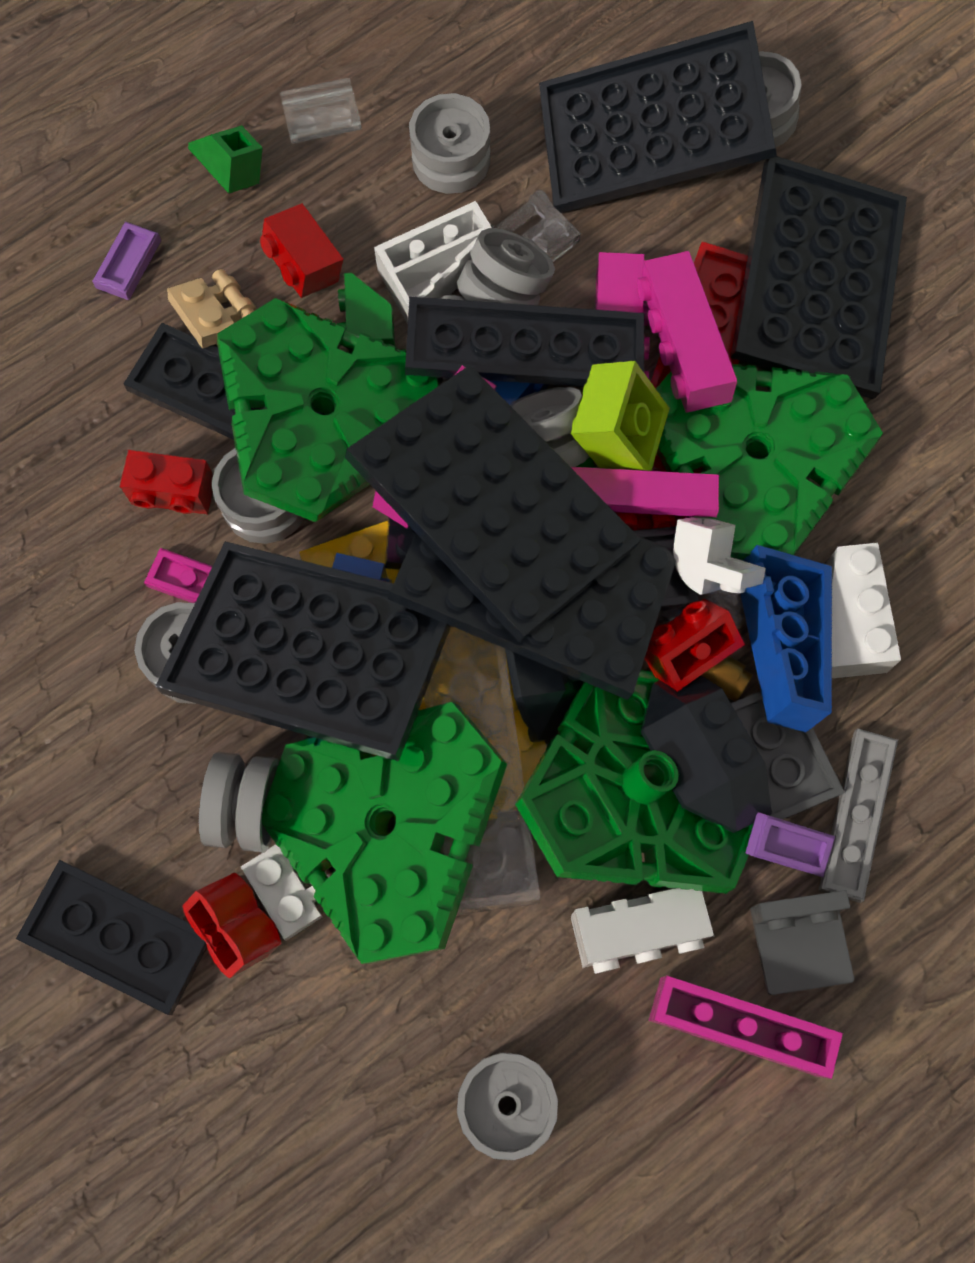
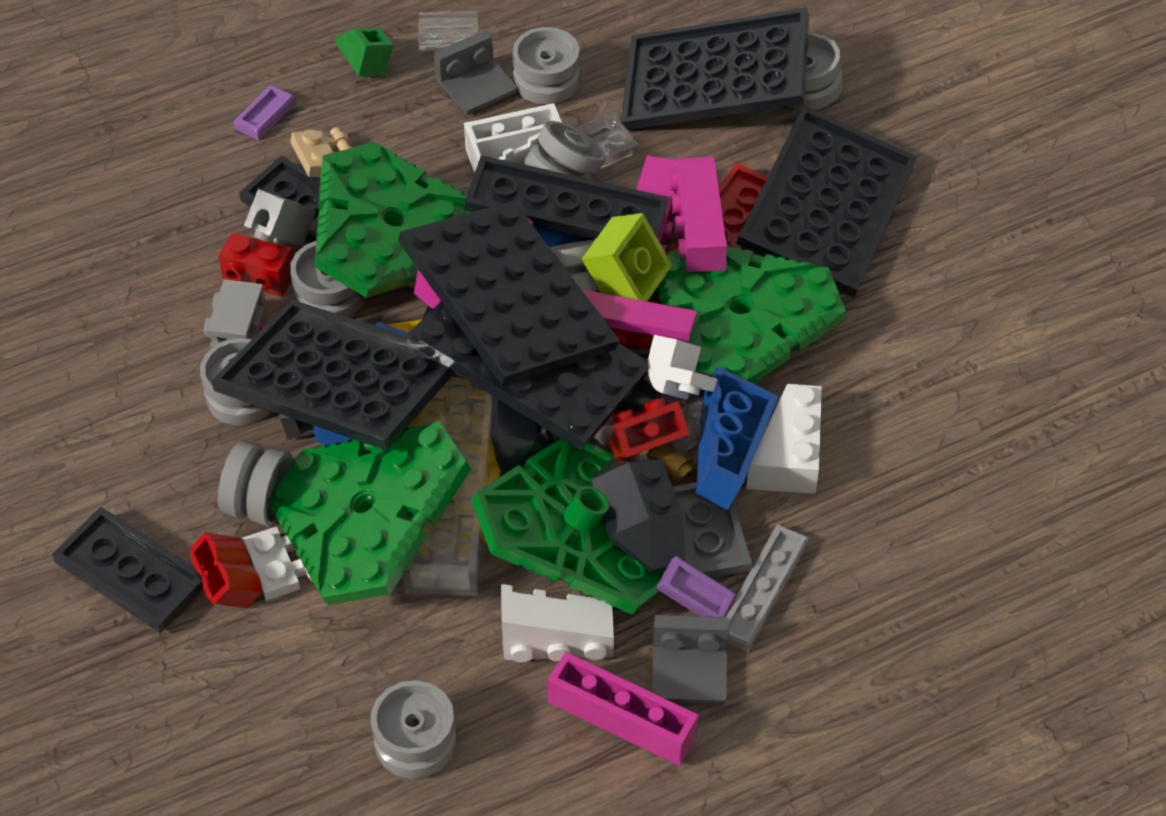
camera: 10 degrees right, 20 degrees down
red brick [260,203,344,298] -> none
green slope [338,273,395,354] -> none
none -> light grey brick [204,279,266,349]
none -> light grey brick [244,189,316,247]
none -> dark grey bracket [434,30,517,115]

